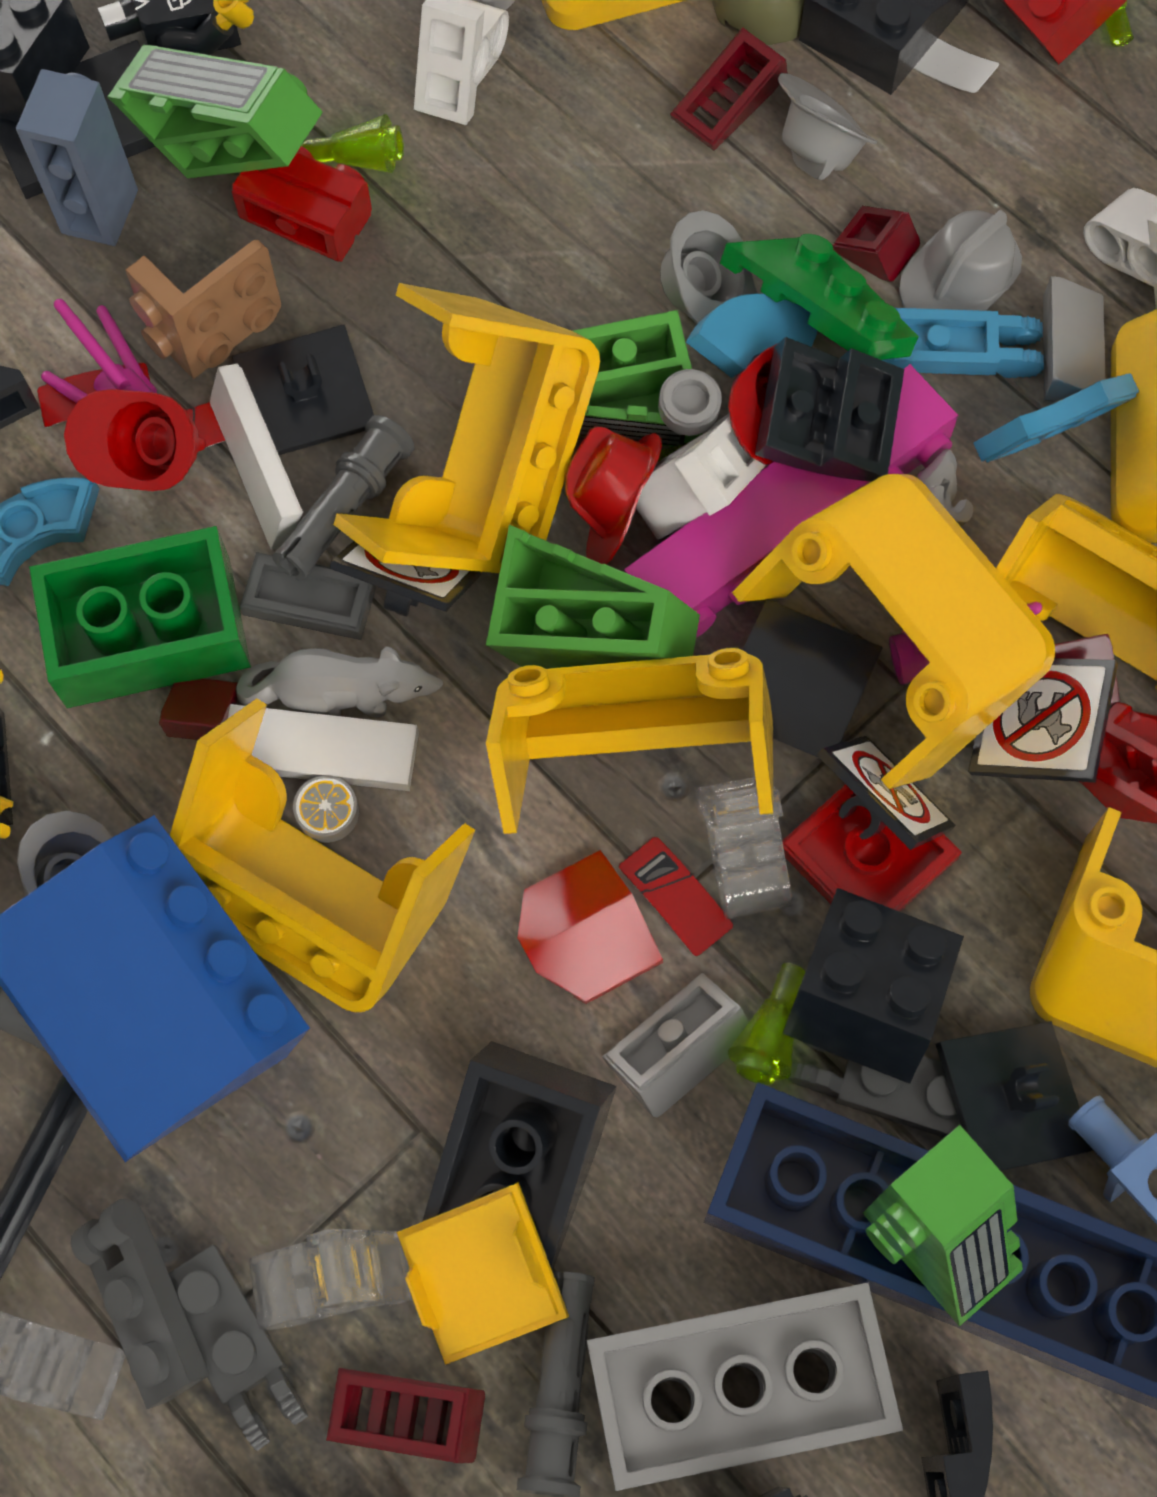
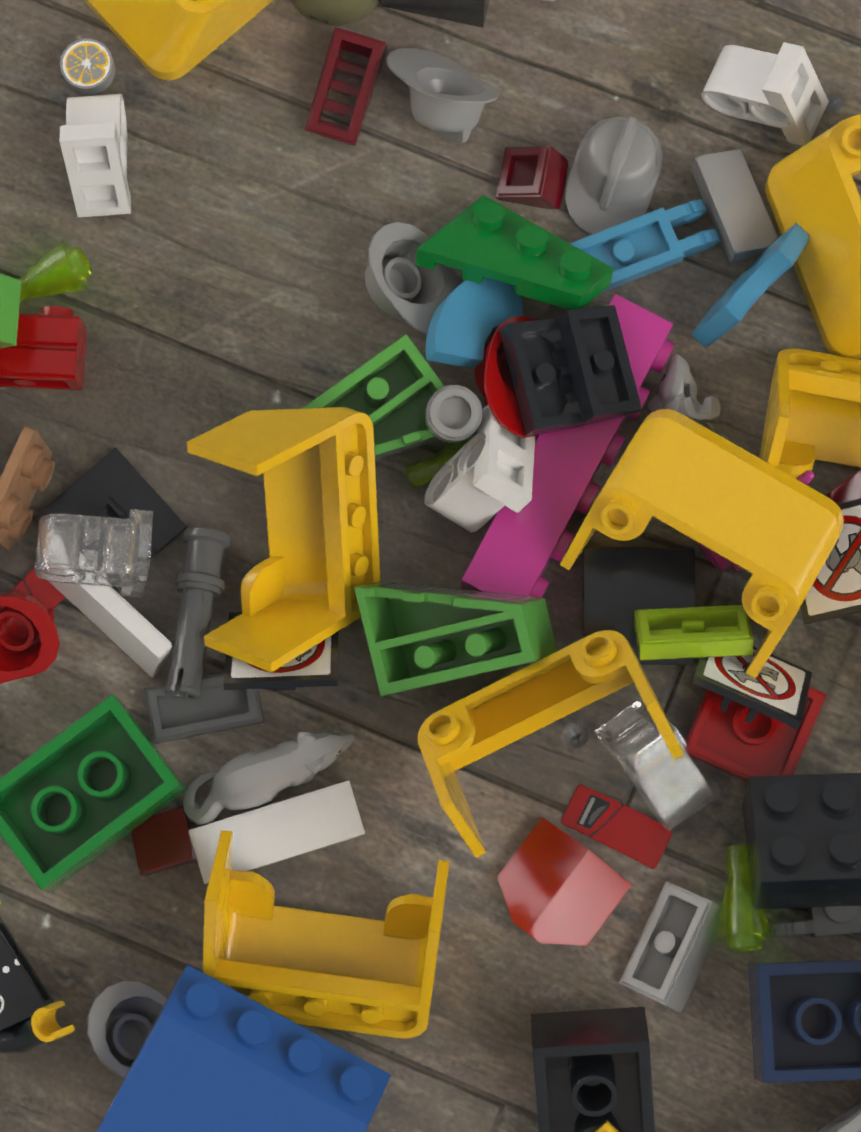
camera: 25 degrees left, 10 degrees up
light grey tile [293,775,359,843] -> none
red piece [565,426,662,565] -> none
none -> clear tile [35,509,153,597]
none -> lime tile [634,605,754,660]

